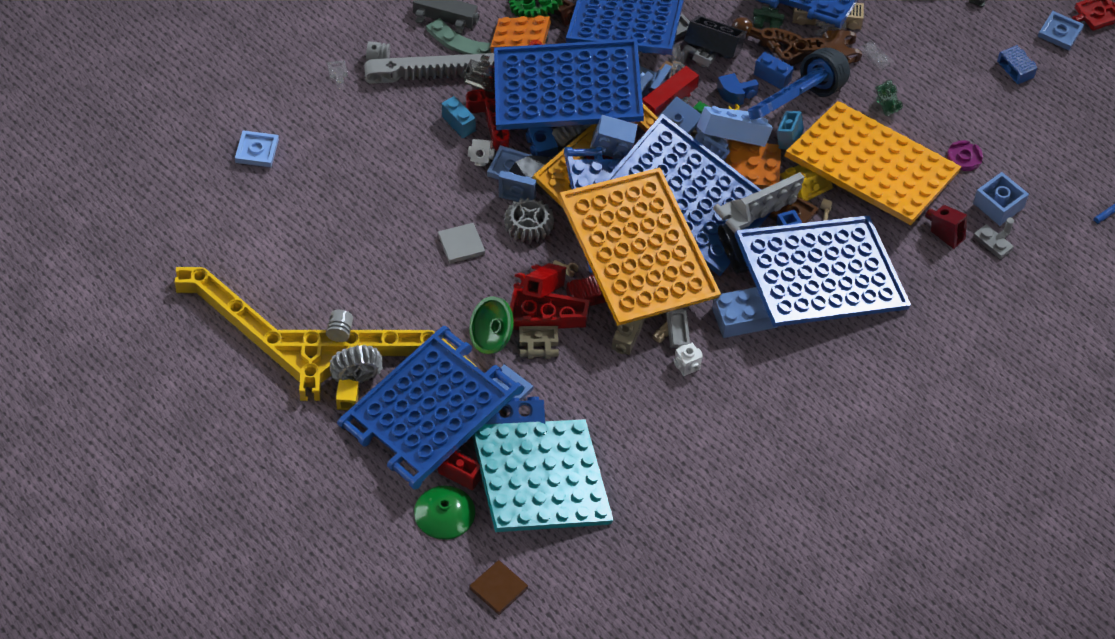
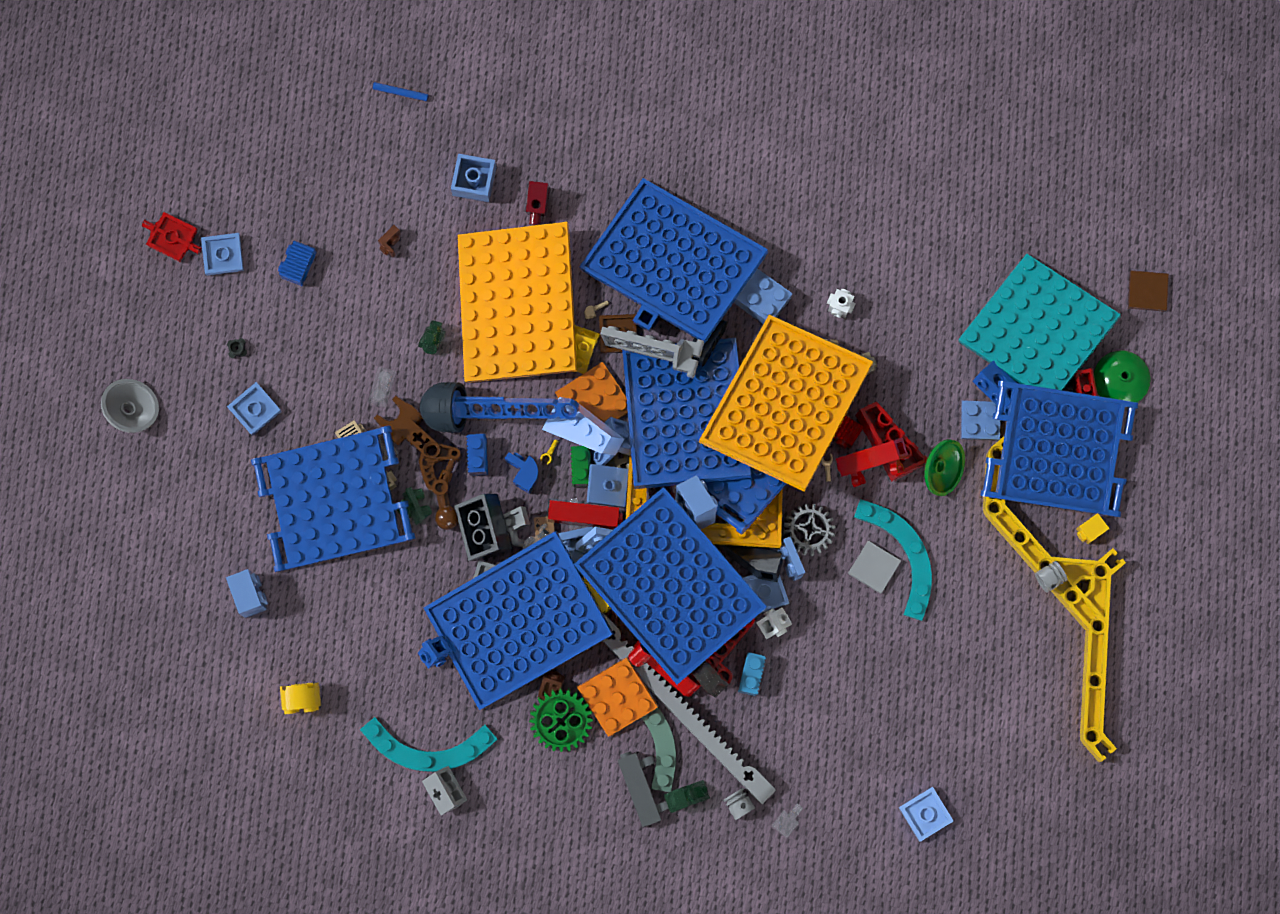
camera: 125 degrees left, 25 degrees up
light grey gear [330,345,383,383] -> none
dark tan plate [519,326,559,359] -> none
light grey tile [666,310,690,348] -> none
dark azure brick [776,111,804,150] -> none
magenta tile [947,140,983,171] -> none
light grey plate [973,217,1014,259] -> none
none -> copper bracket [378,225,401,257]
none -> clear green slope [664,780,710,813]
none -> teal plate [854,499,932,621]

